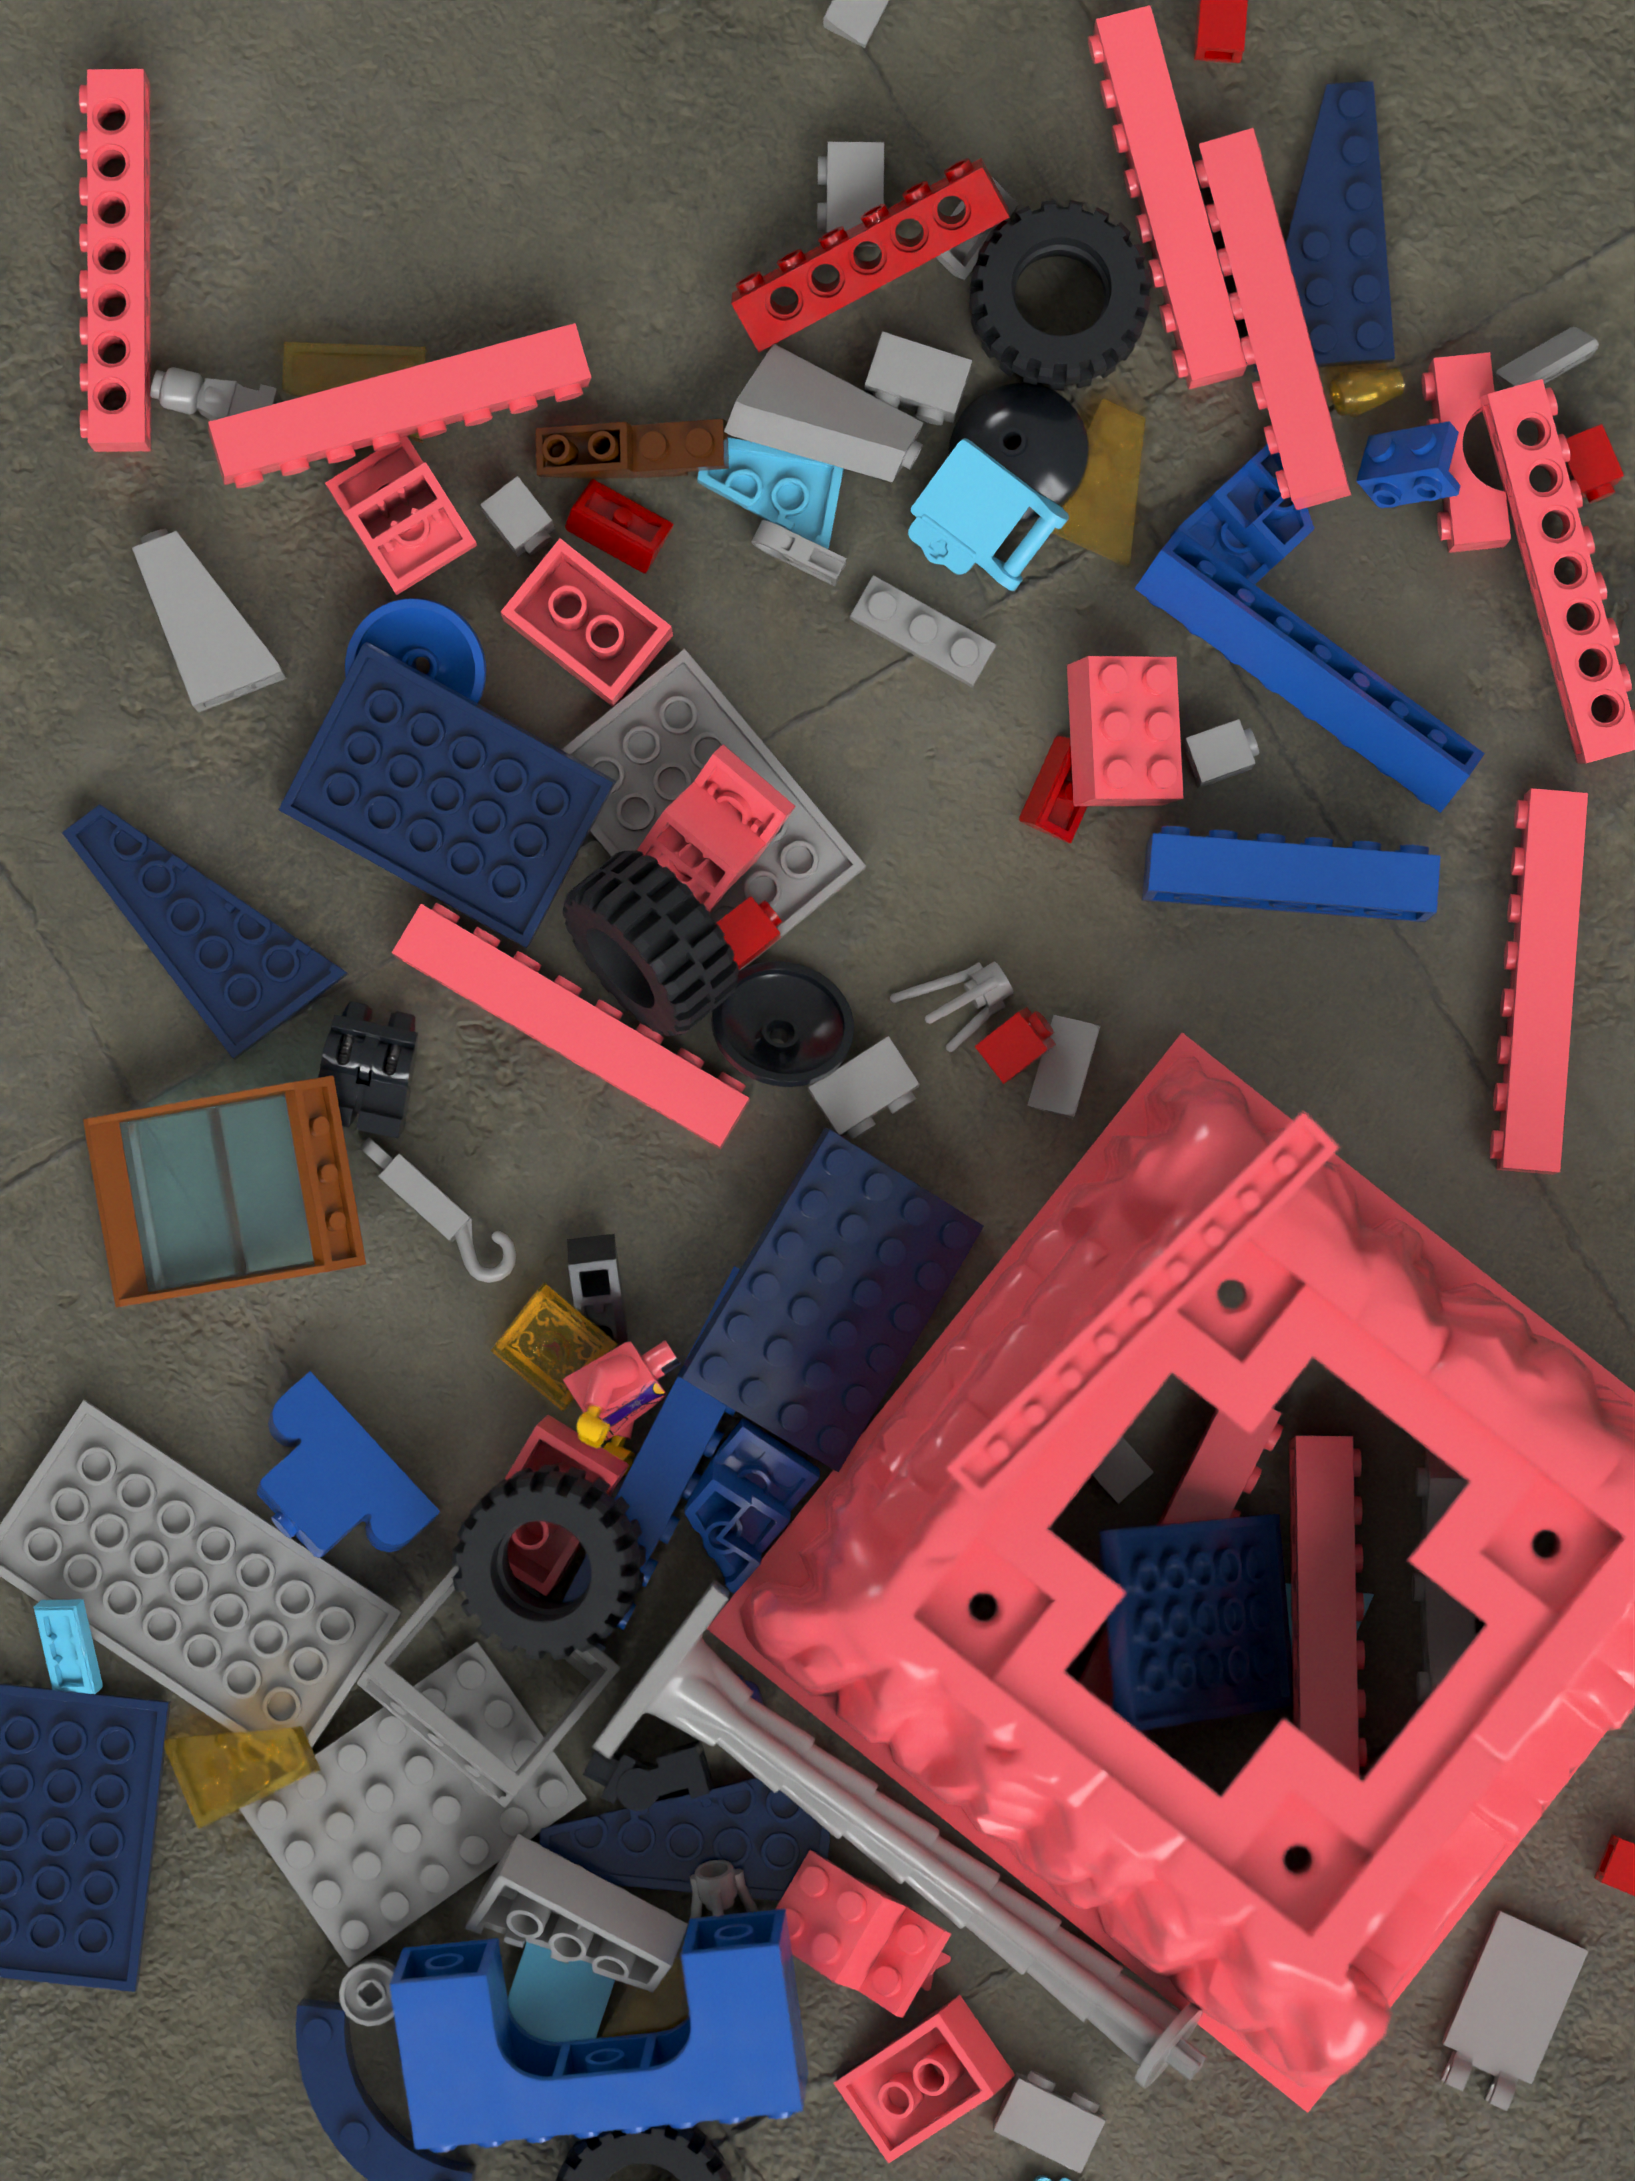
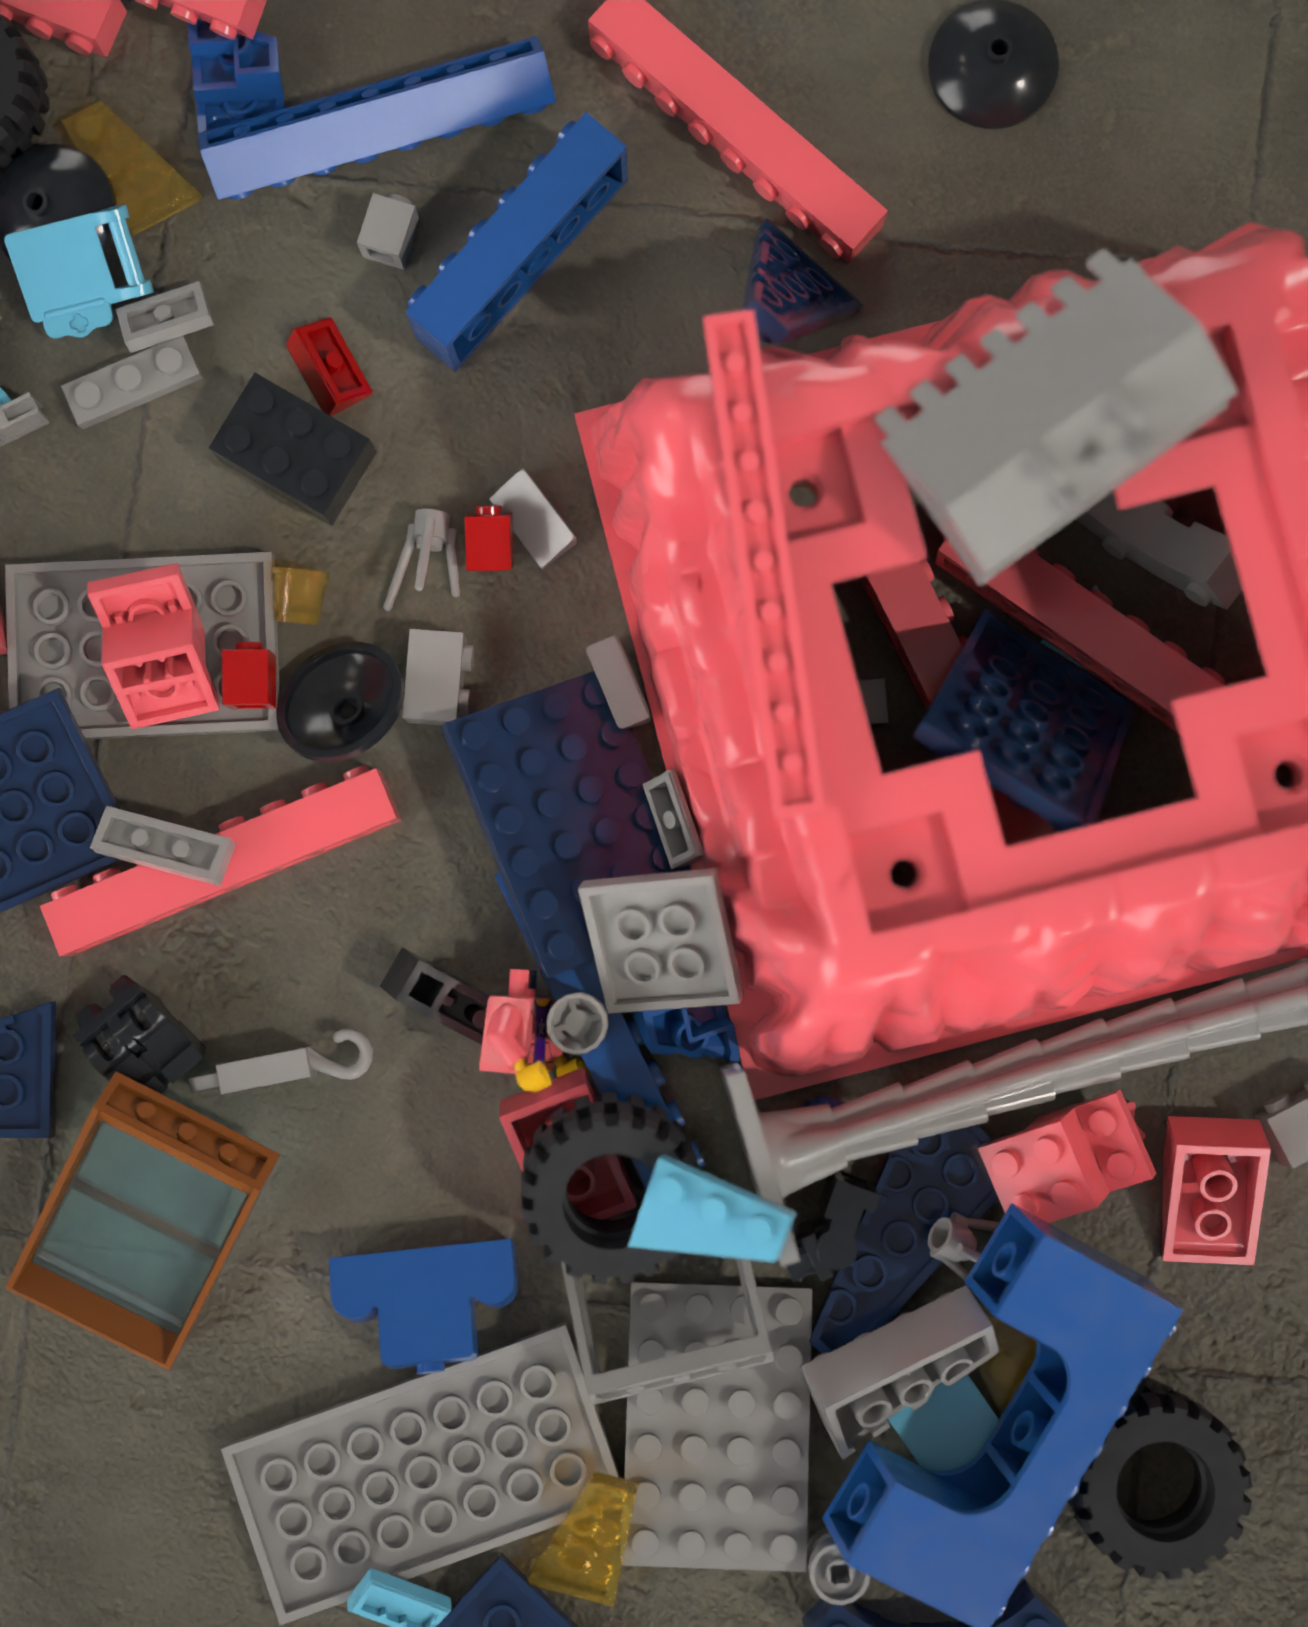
camera: 50 degrees left, 0 degrees up
clear yellow tile [490,1282,618,1412] -> none
black tyre [563,851,739,1036] -> none
coral brick [1067,656,1184,806] -> none
none -> light grey plate [90,806,236,886]
none -> light grey plate [116,281,214,353]
none -> black brick [209,372,377,526]
none -> clear yellow piece [271,567,330,625]
none -> light grey wheel [547,992,609,1054]
none -> light grey plate [578,868,744,1013]
none -> light grey slope [586,635,652,729]
none -> medium azure wing [628,1154,796,1262]
none -> light grey slope [643,769,704,869]
none -> dark blue wing [742,218,863,346]
none -> light grey piece [874,249,1238,586]

